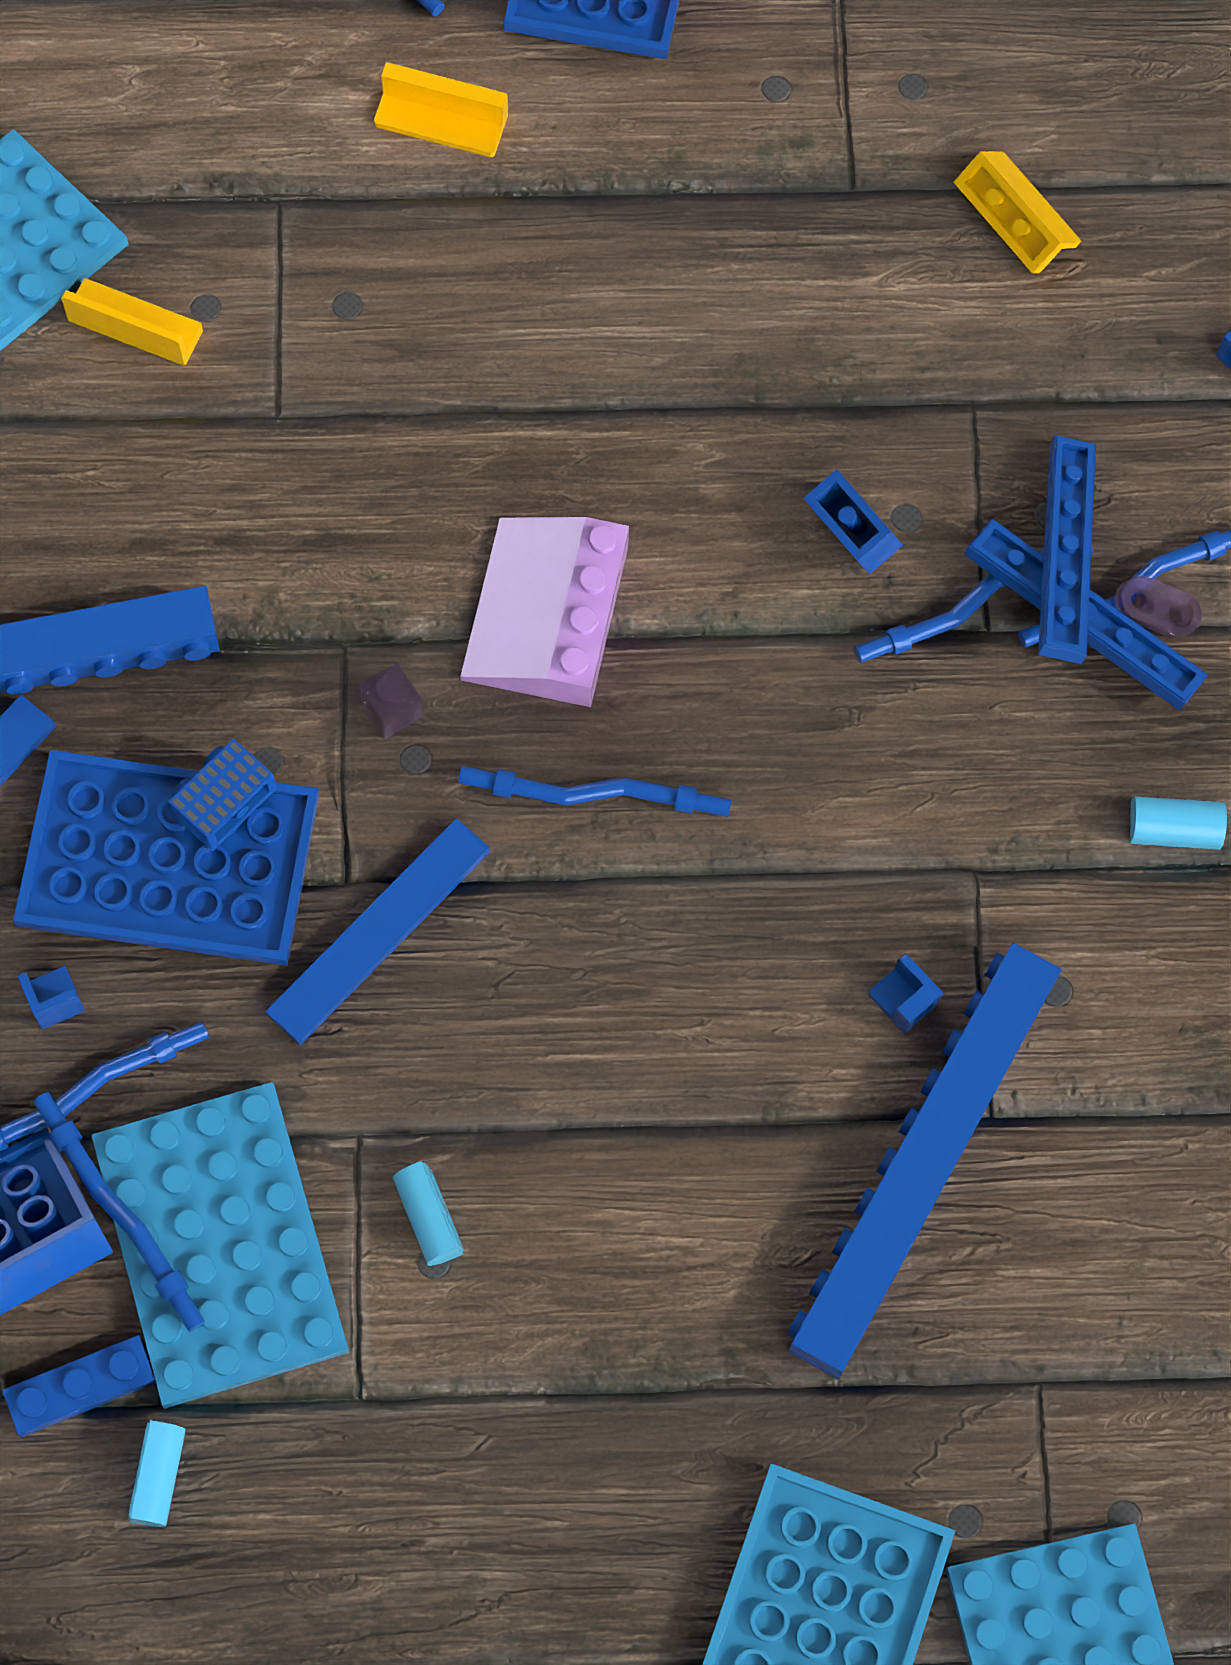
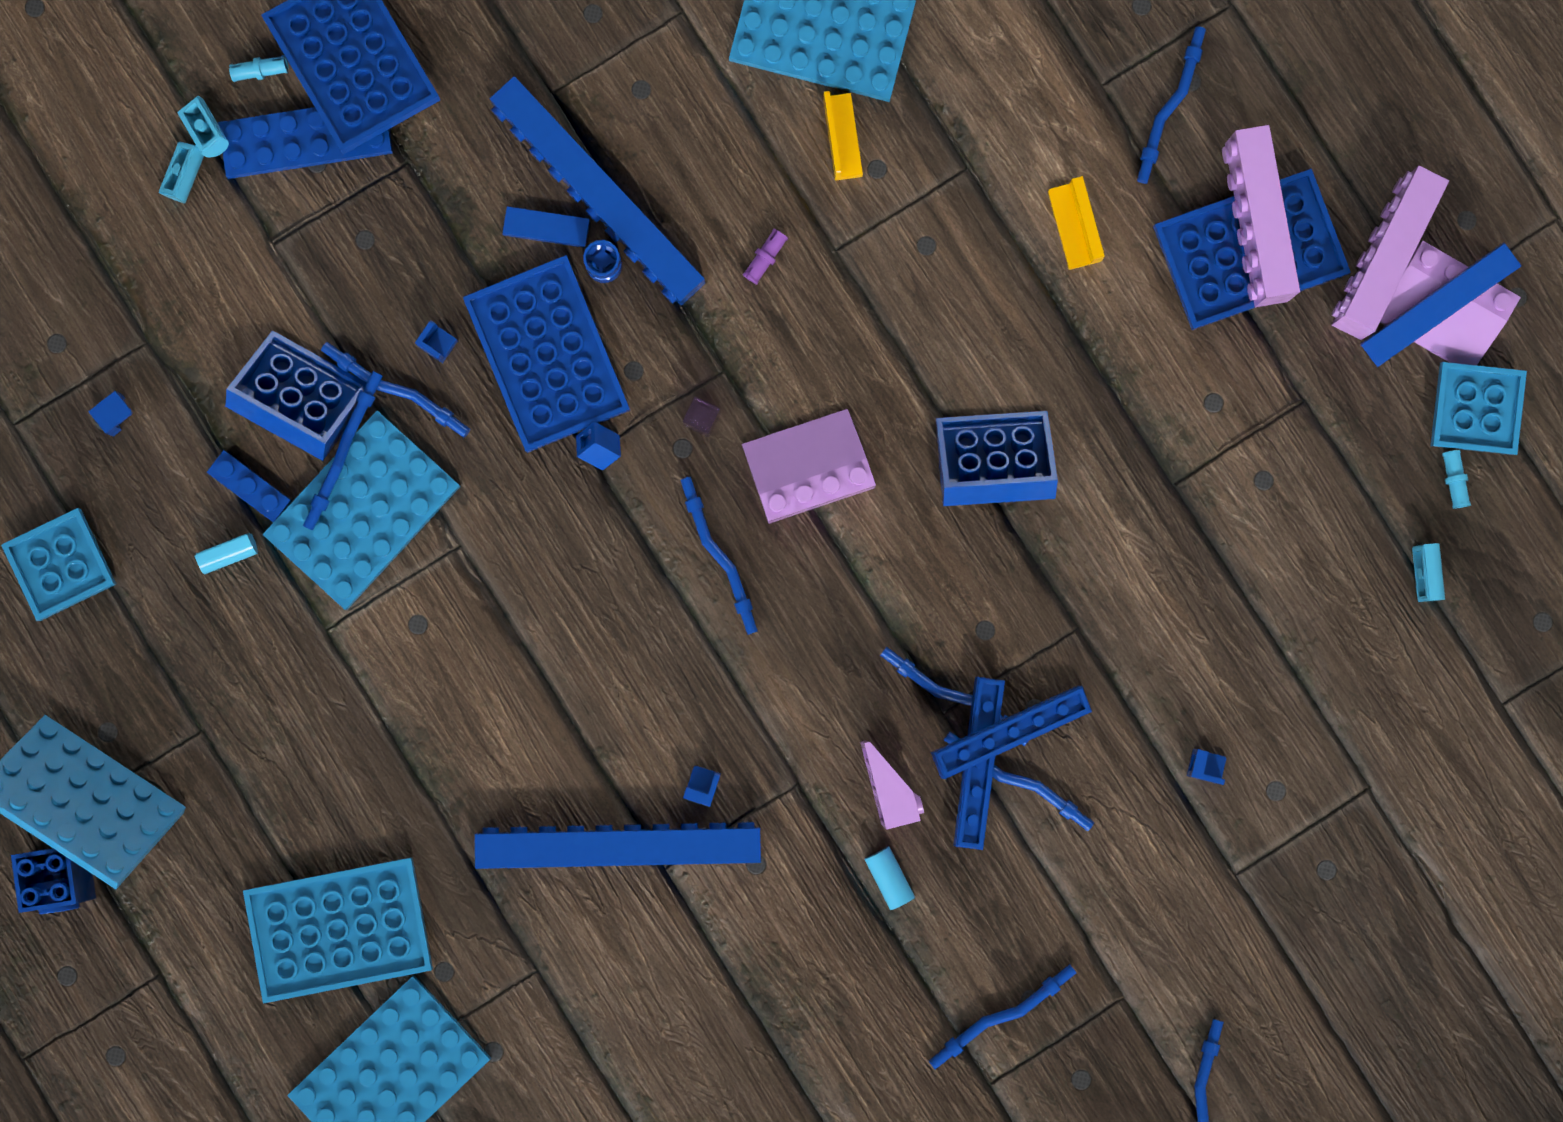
camera: 60 degrees right, 15 degrees up
blue brick [168,738,277,852] -> none
blue tile [265,818,490,1046] -> none
medium azure brick [392,1161,465,1266] -> none
blue brick [804,469,903,574] -> none
yellow panel [953,151,1081,273] -> none
clear purple plate [1115,576,1202,638] -> none
none -> blue panel [576,421,621,470]
none -> blue wheel [583,240,622,283]
none -> medium lavender pin [742,228,788,285]
none -> lavender slope [860,740,924,830]
none -> blue slope [936,411,1058,506]

